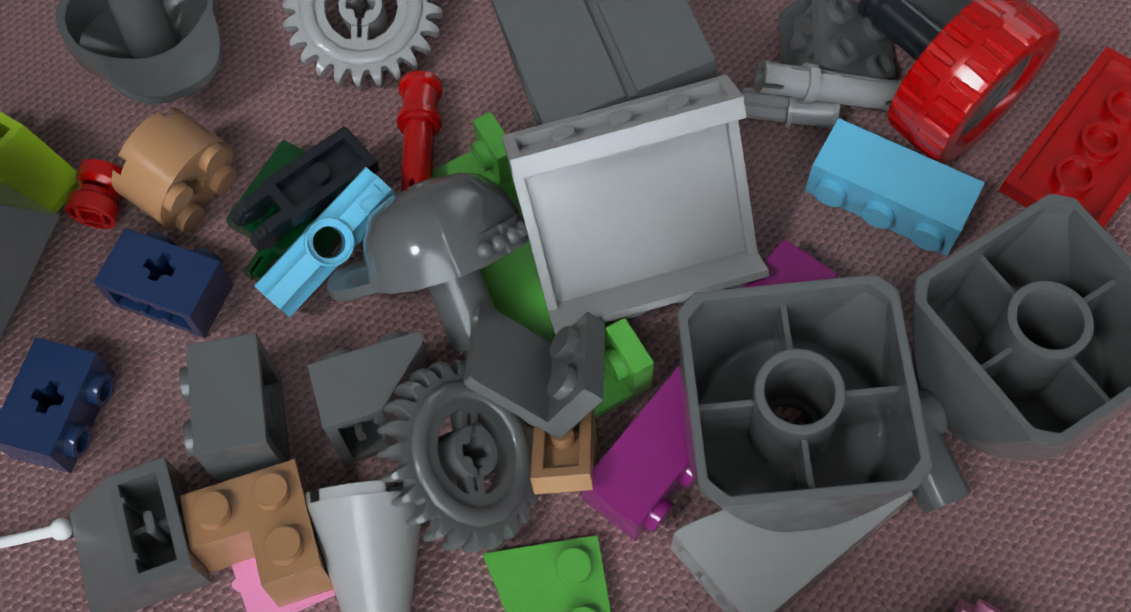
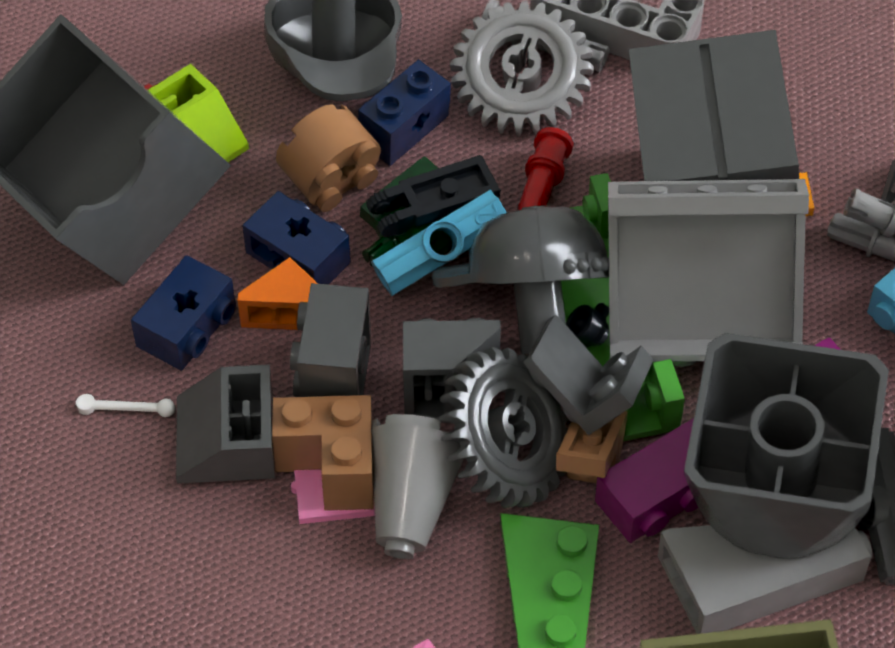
camera: 15 degrees right, 10 degrees down
red wheel [64,159,123,230] -> none
none -> orange slope [237,257,318,330]
none -> dark blue brick [358,59,451,166]
none -> black plate [566,303,609,348]

